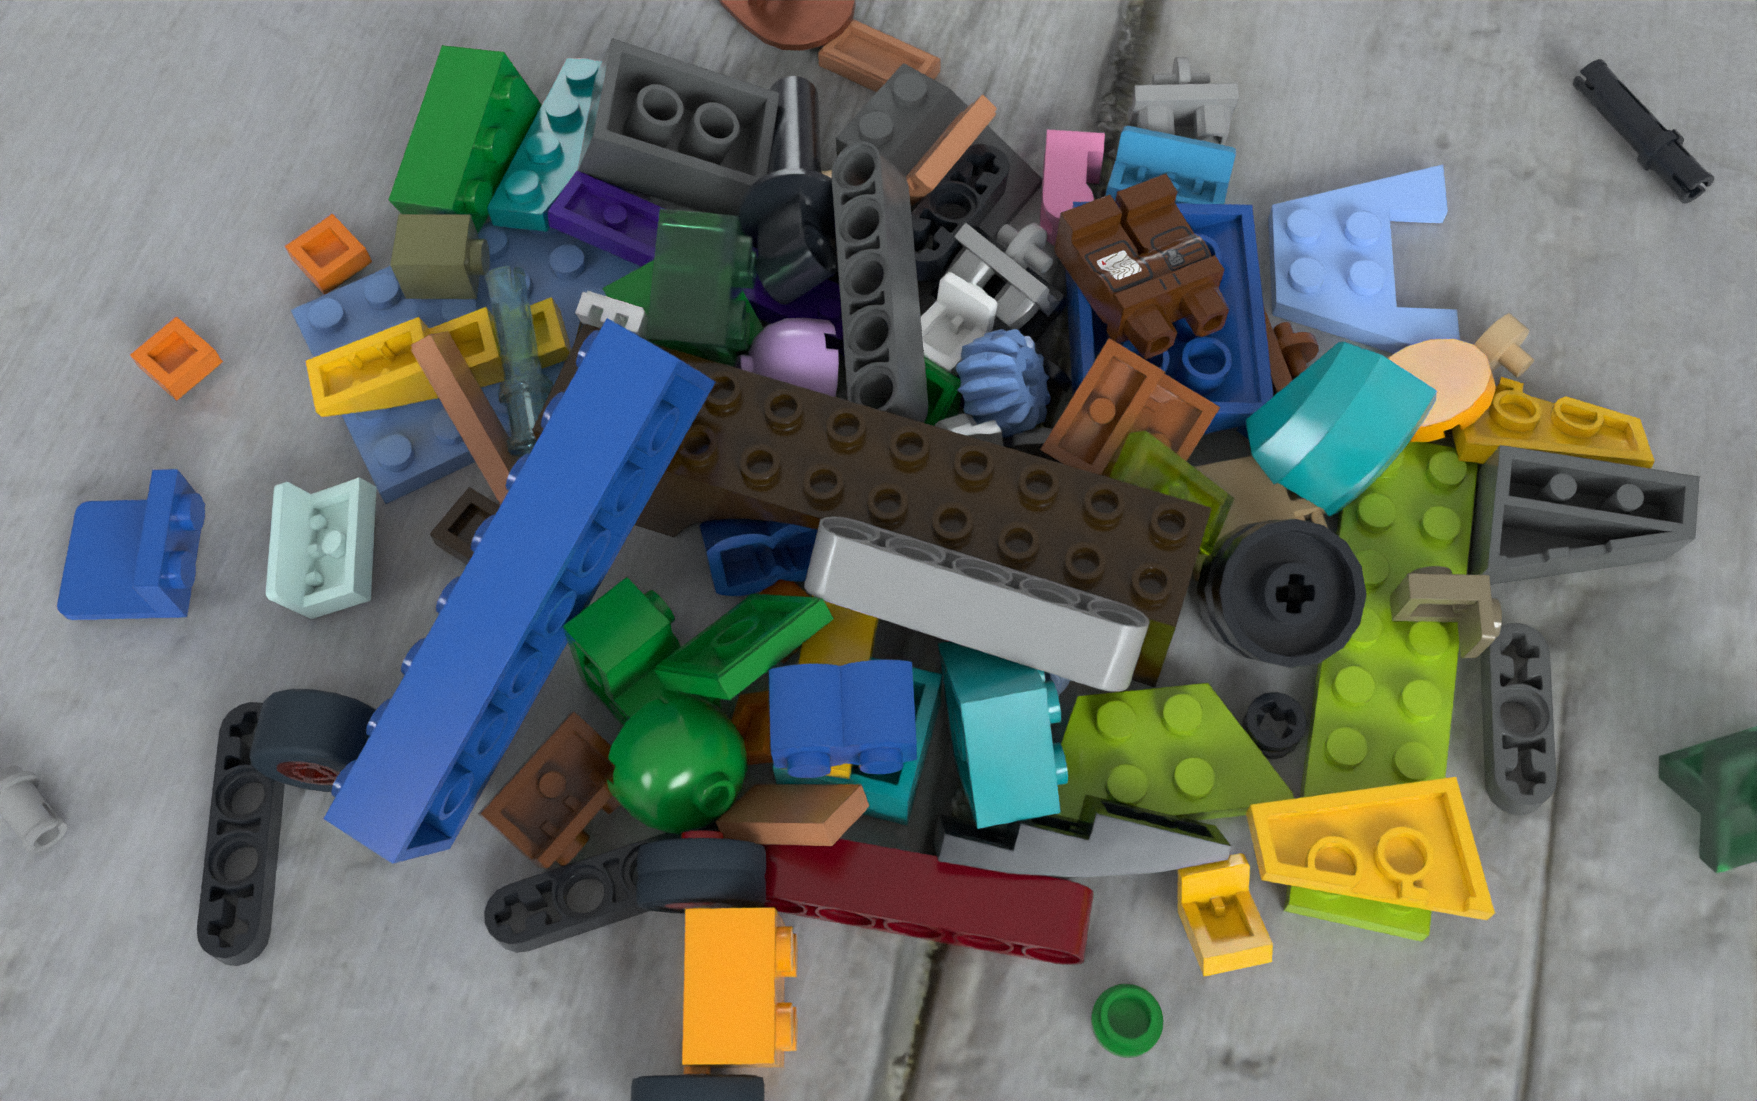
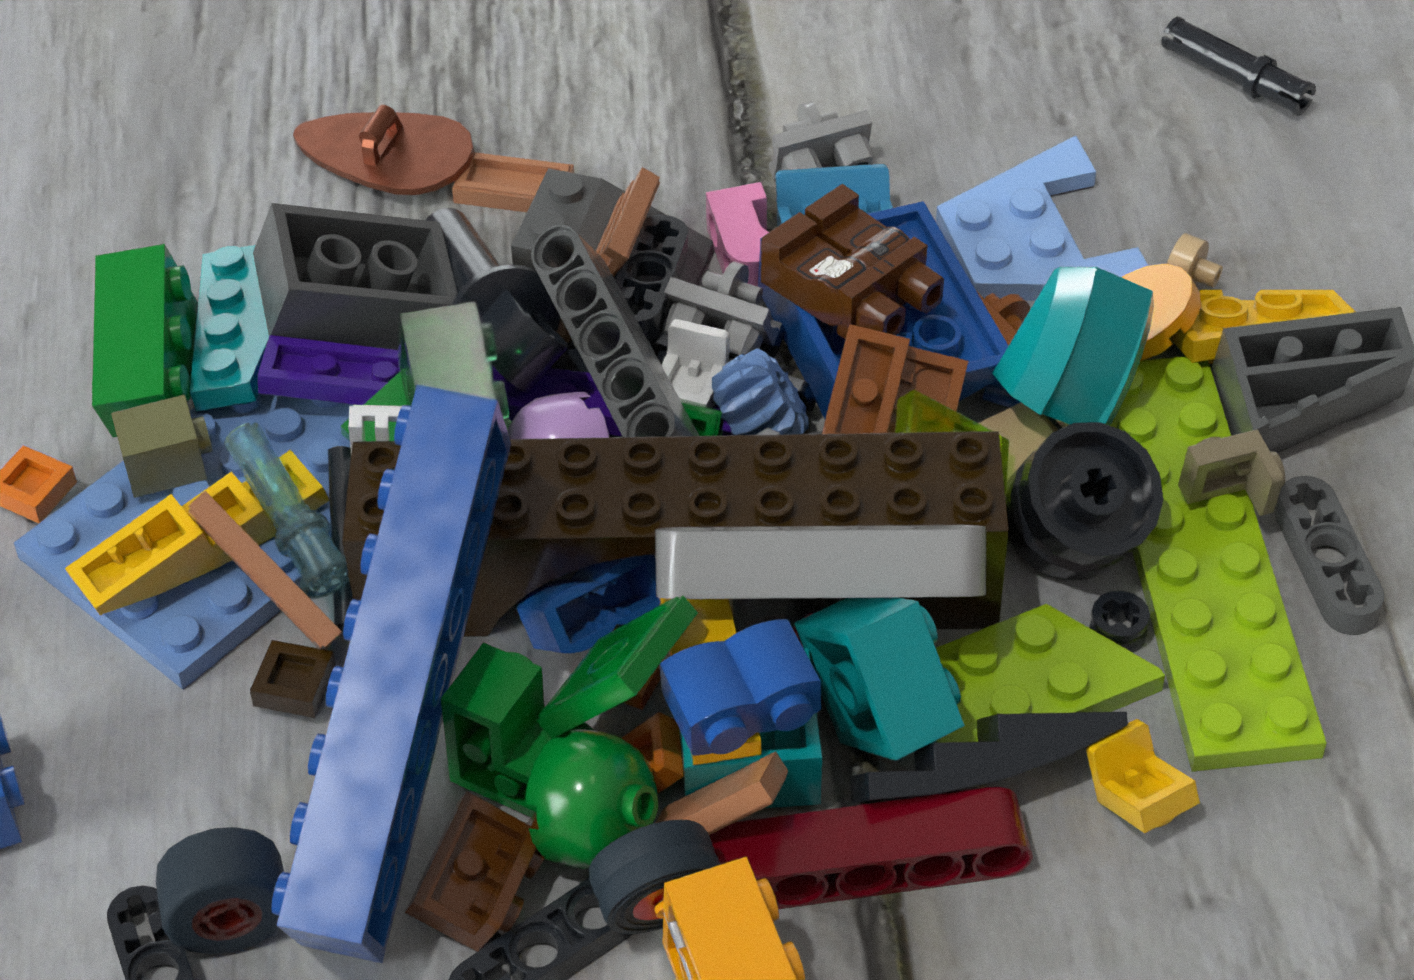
camera: 20 degrees left, 15 degrees down
light aqua bracket [266,477,377,619] -> none
green plate [1091,984,1163,1058] -> none
yellow wing [1246,777,1495,921] -> none

